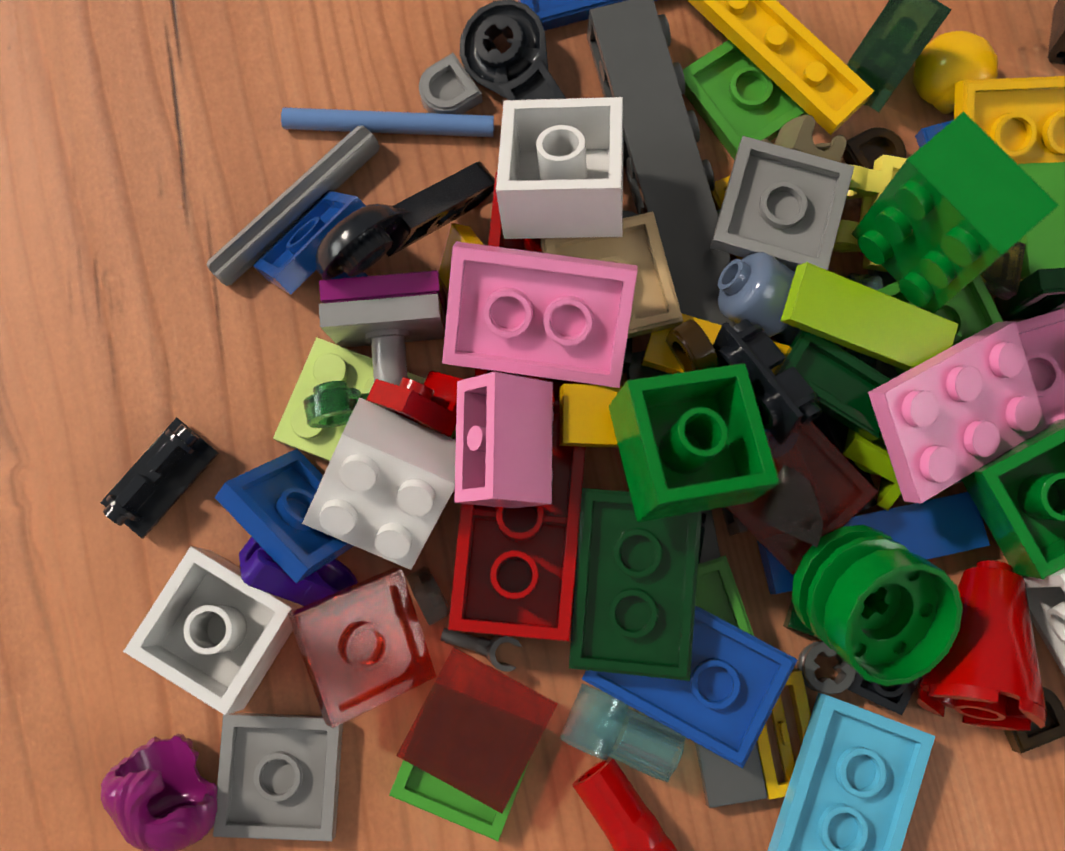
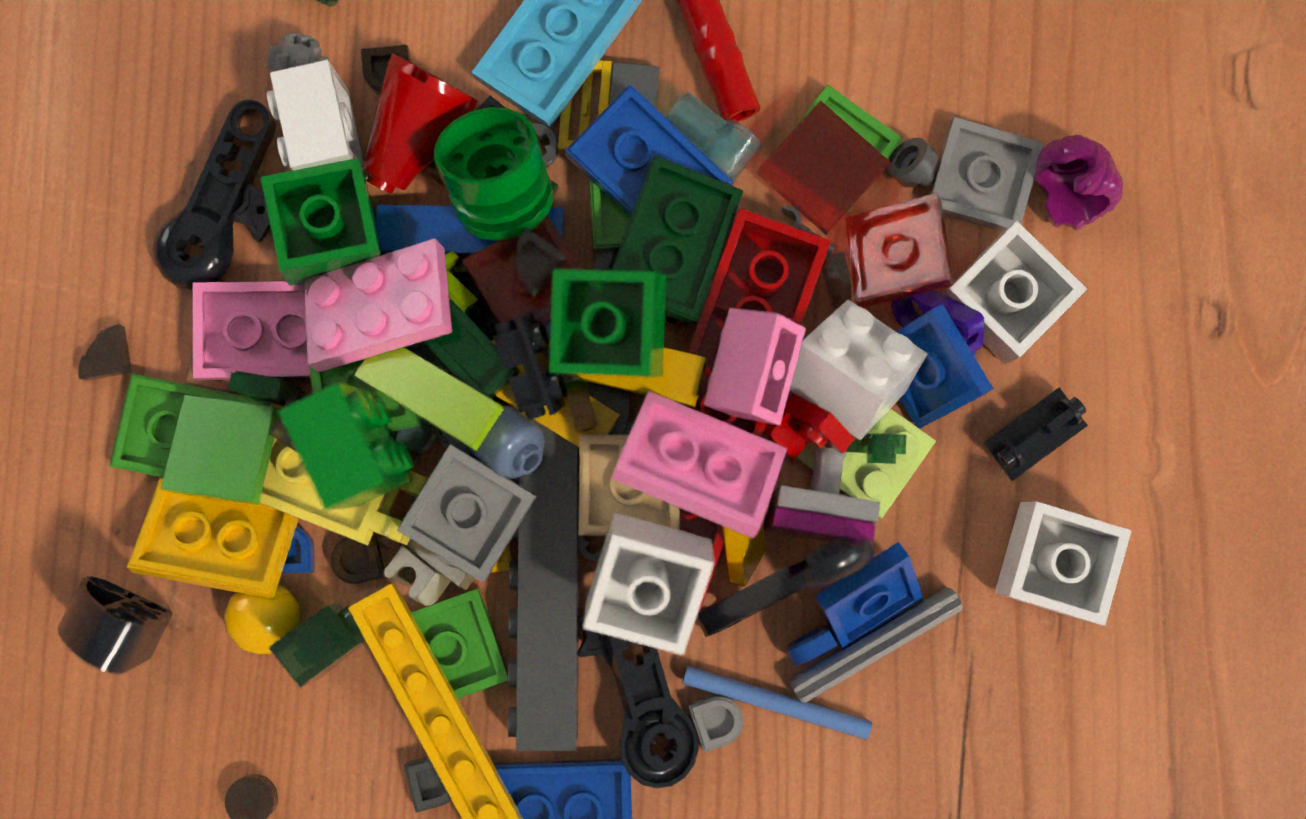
camera: 170 degrees left, 5 degrees up
none -> blue tile [786,624,838,666]
none -> dark grey tile [887,138,937,188]
none -> white brick [994,501,1132,626]

